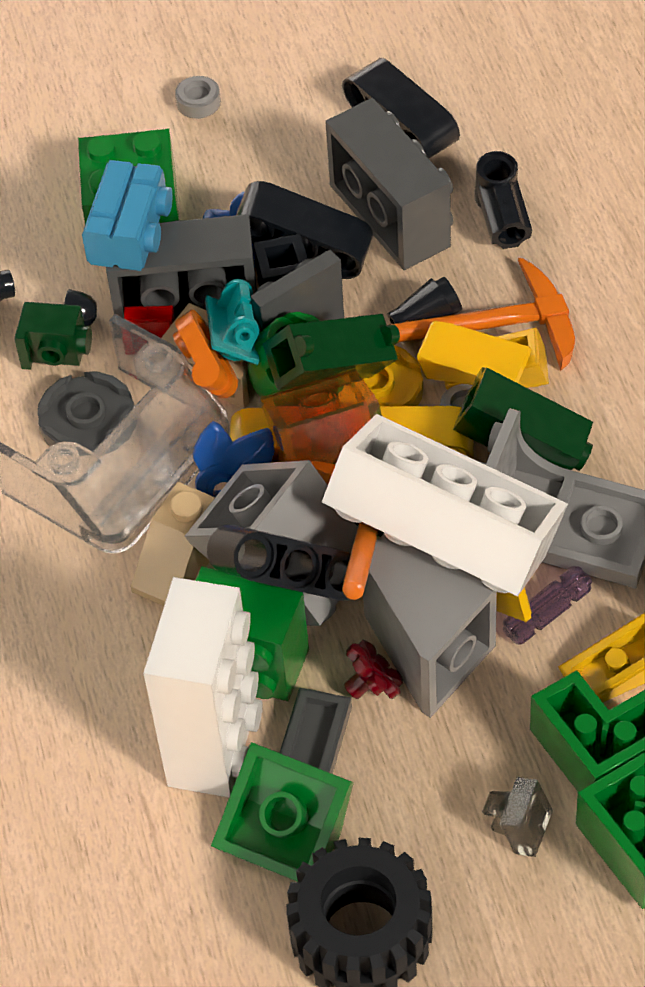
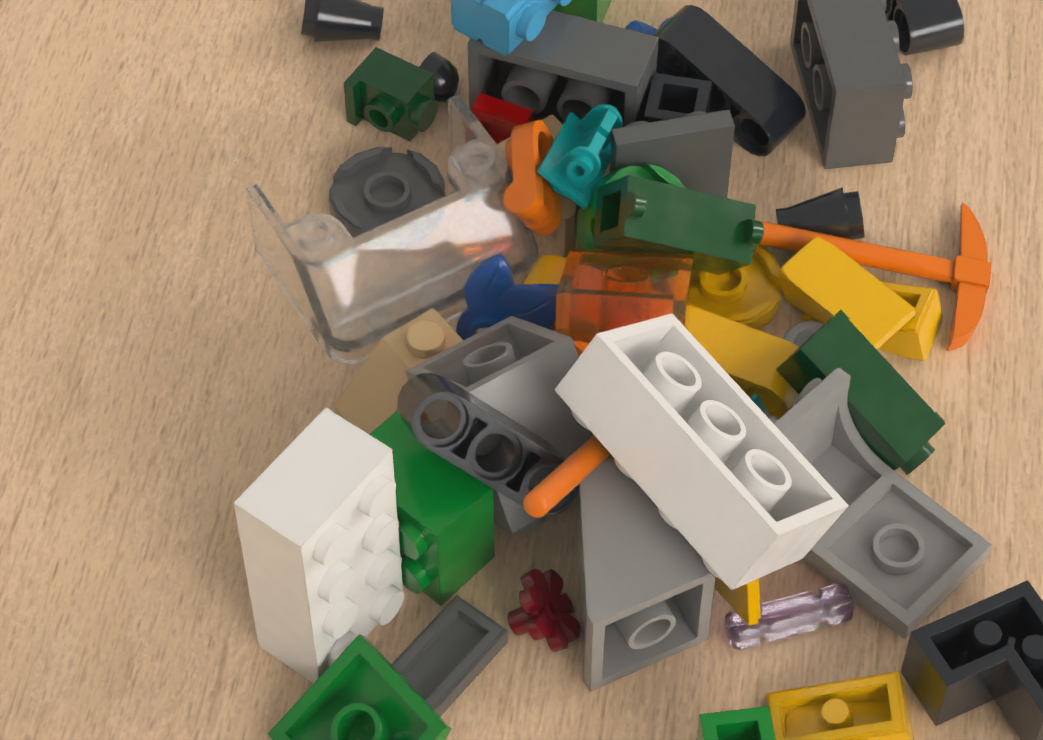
camera: 20 degrees right, 0 degrees up
black piece [475,151,532,249] -> none

